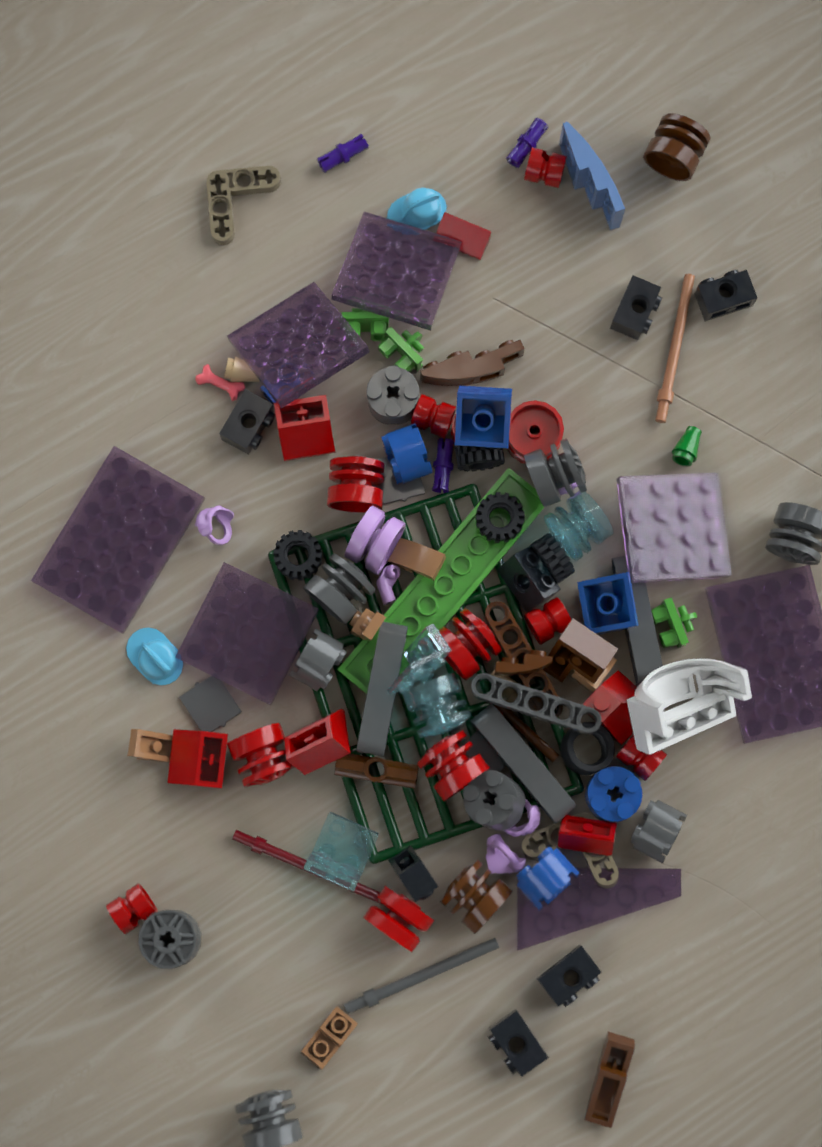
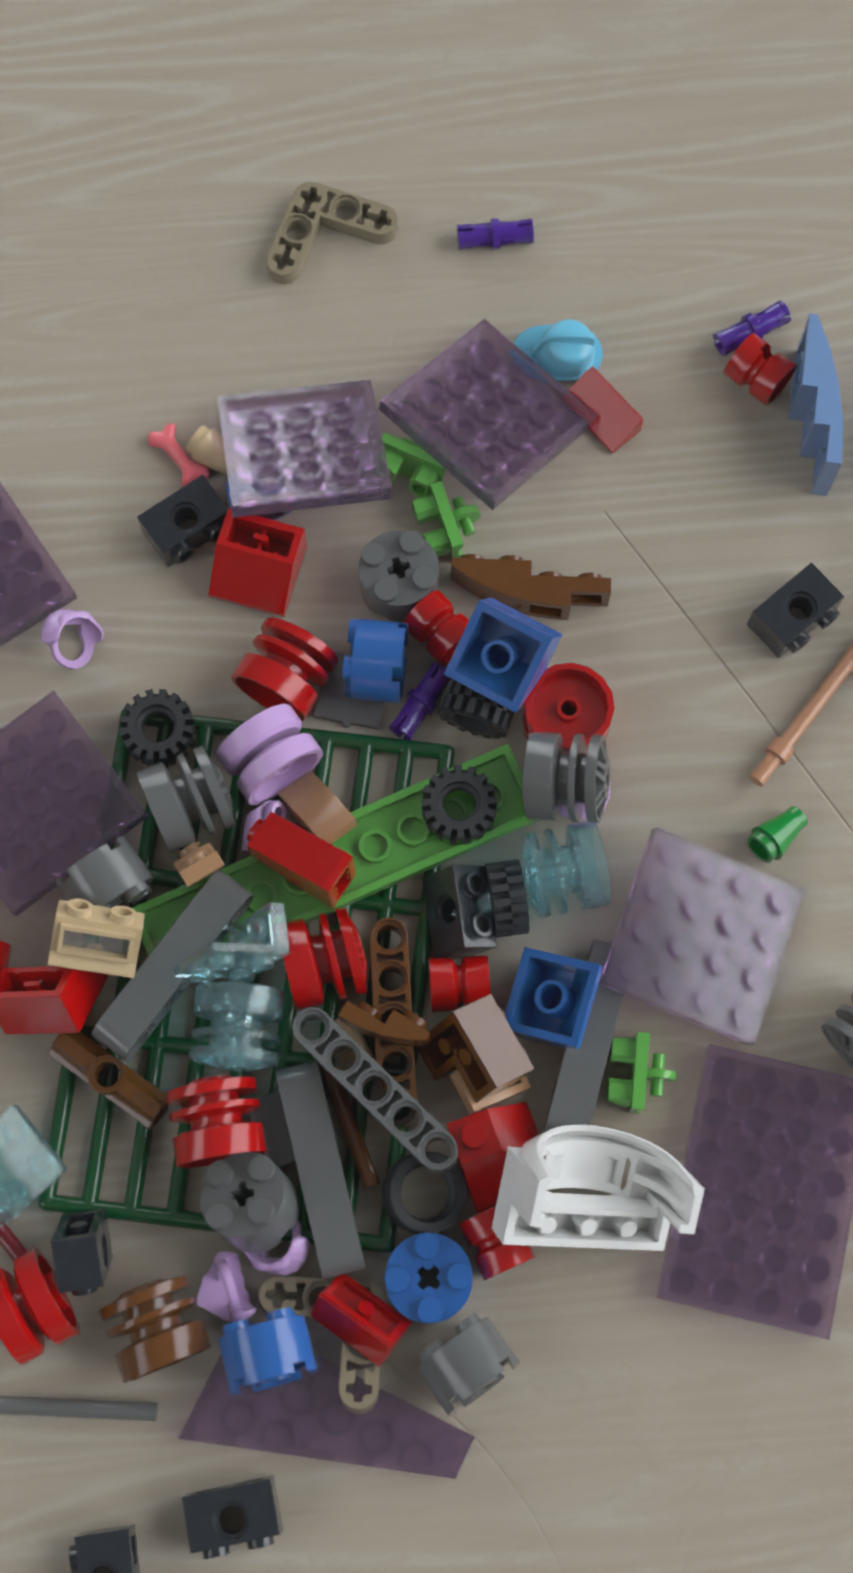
camera: 25 degrees right, 5 degrees down
none -> tan window [47,899,145,978]
none -> red slope [246,812,356,909]

